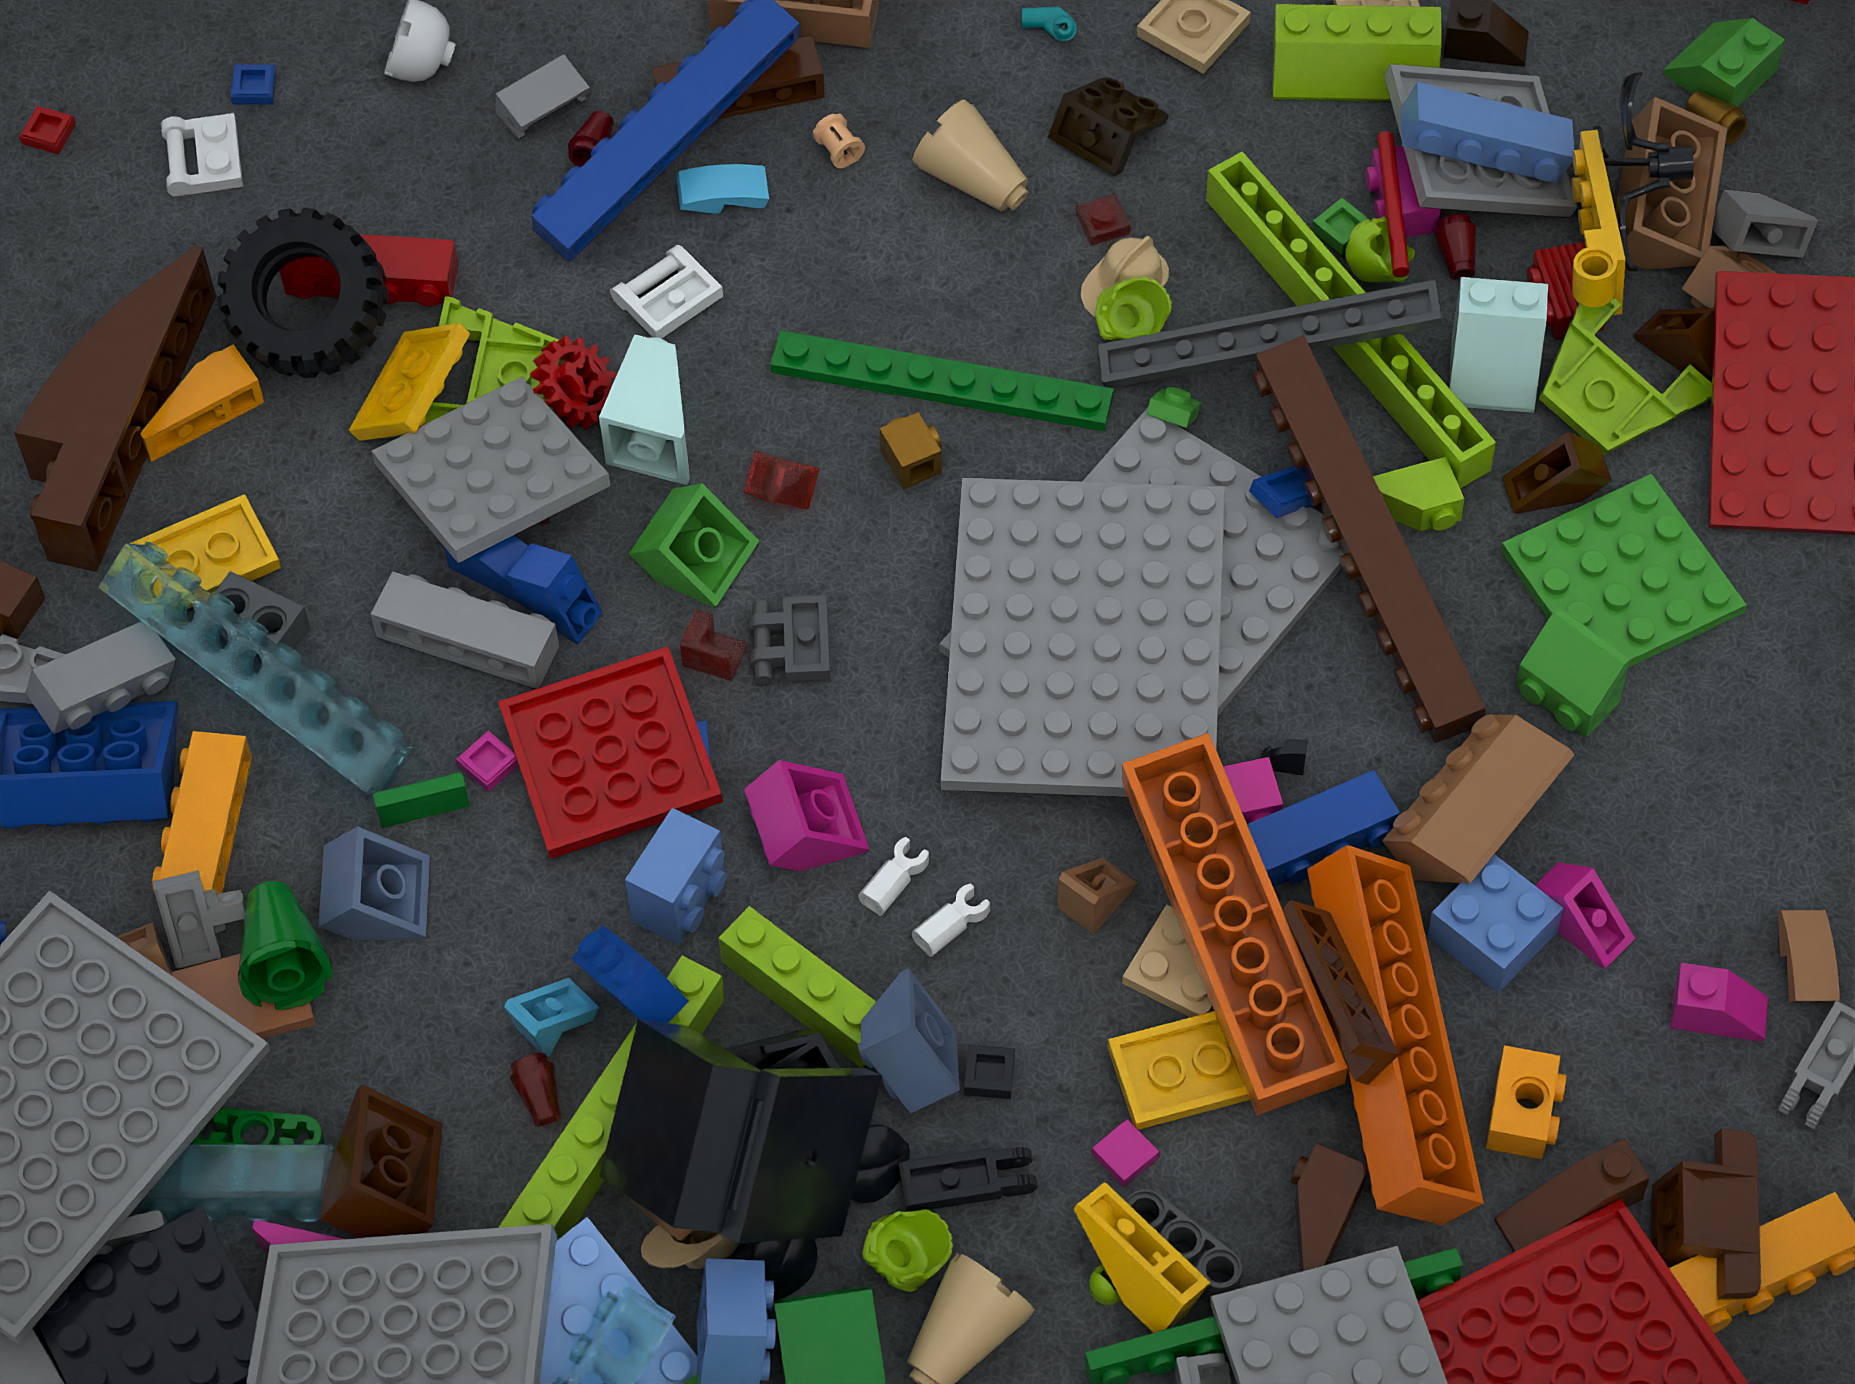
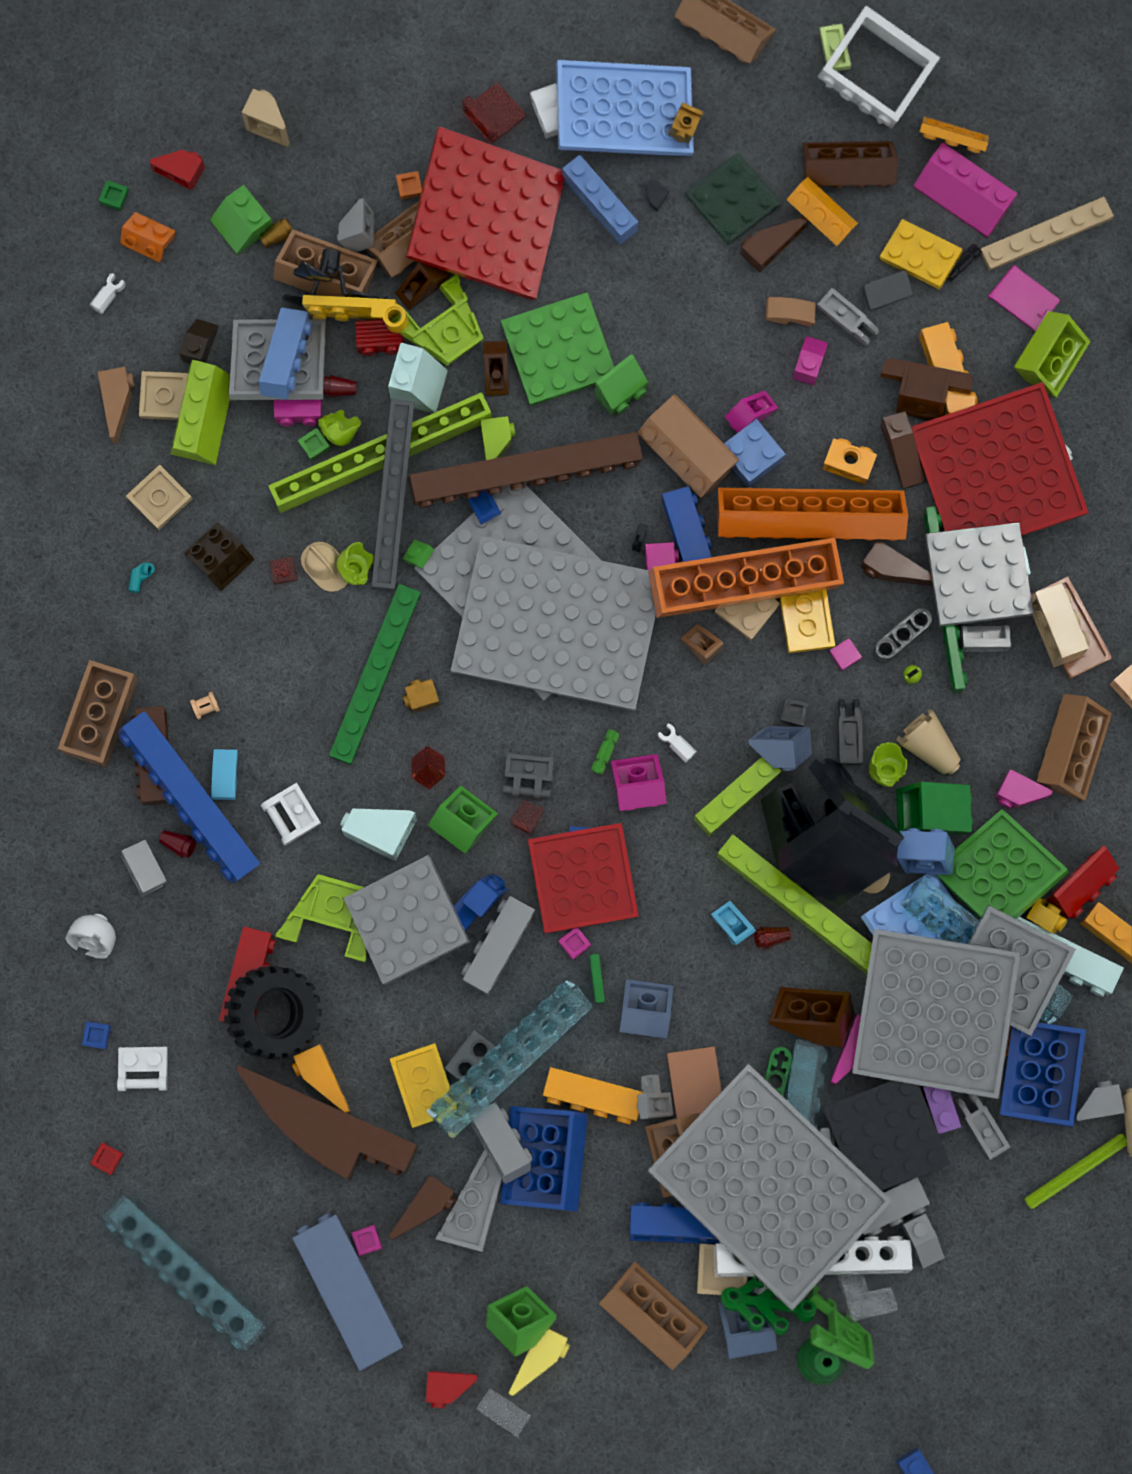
camera: 85 degrees left, 20 degrees up
green cone [238,881,333,1010] -> none
yellow plate [348,323,470,441] -> none
red gear [530,336,617,429] -> none
blue brick [571,925,689,1023] -> none
medium blue brick [625,808,728,945] -> none
tan cone [912,100,1029,212] -> none
white bar [912,883,990,957] -> none
yellow slope [1073,1182,1210,1333] -> none
reddish brown fence [1282,900,1399,1085] -> none
red bar [1377,131,1410,277] -> none
none -> bright green axle [591,729,619,775]

